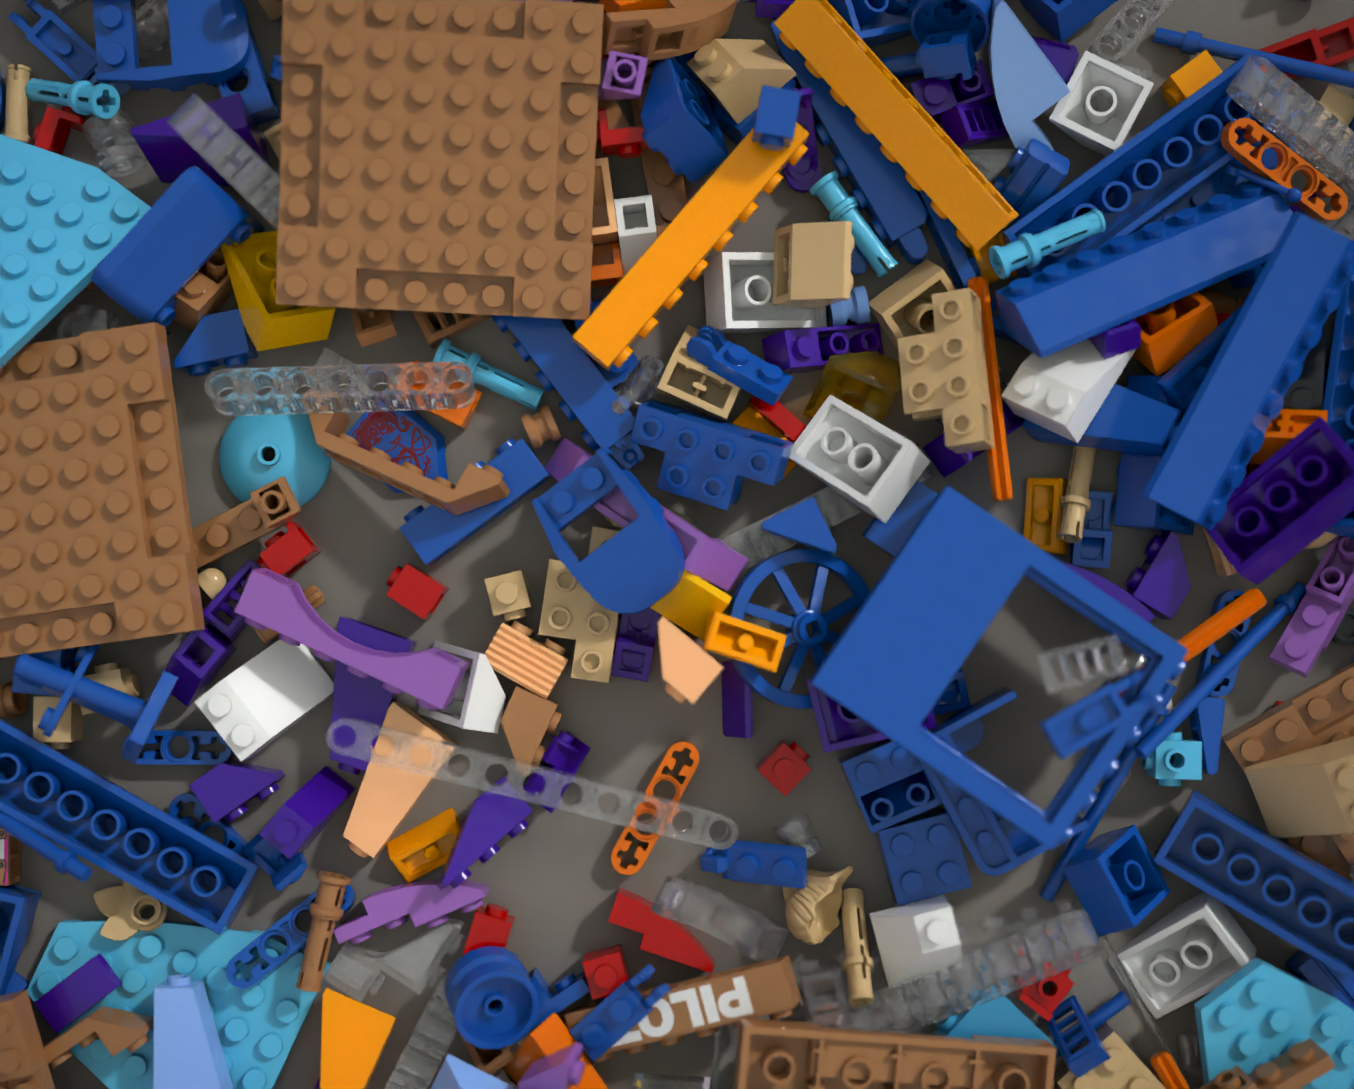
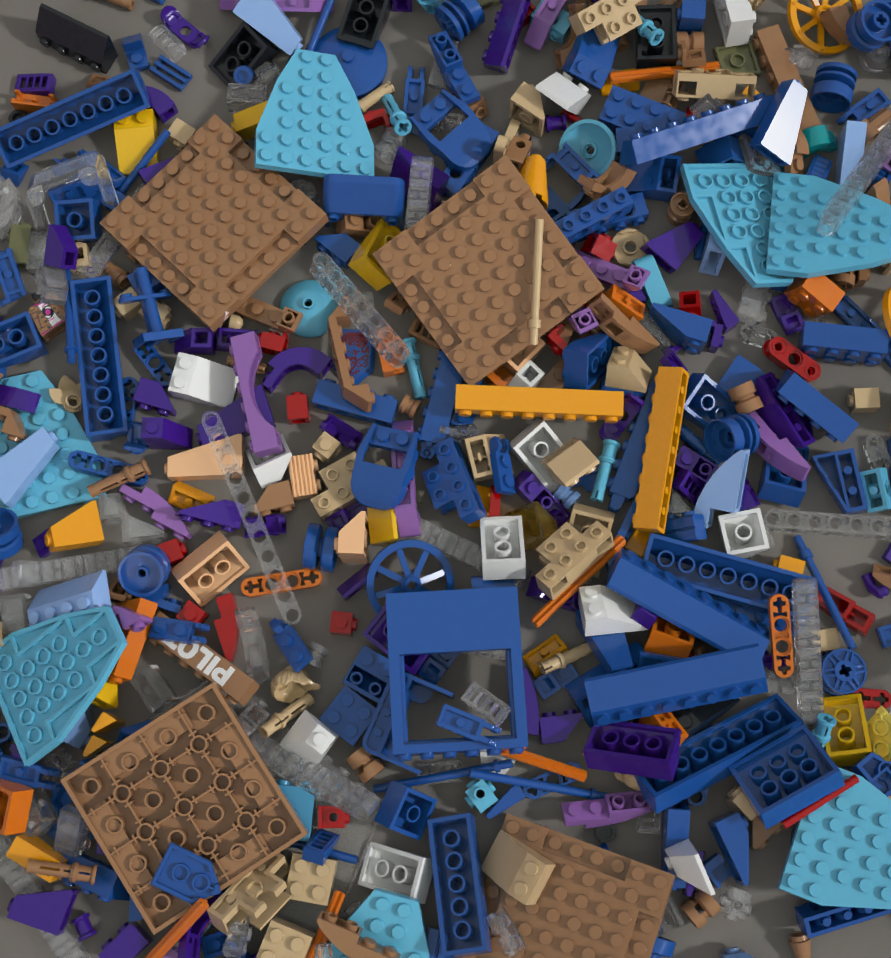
camera: 50 degrees right, 10 degrees down
light orange slope [702,611,787,673] -> none
blue brick [752,85,801,151] -> none
blue slope [760,497,837,554] -> none
blue brick [915,27,977,80] -> none
medium azure pin [988,208,1106,280] -> none
blue hinge [1226,162,1302,203] -> none
none -> light nougat slope [171,530,250,608]
none -> dark purple arch [262,347,333,394]
none -> blue wheel [302,523,340,573]
none -> dark purple hinge [319,413,364,451]
none -> medium nougat wheel [346,746,386,784]
none -> tan bar [528,219,544,346]

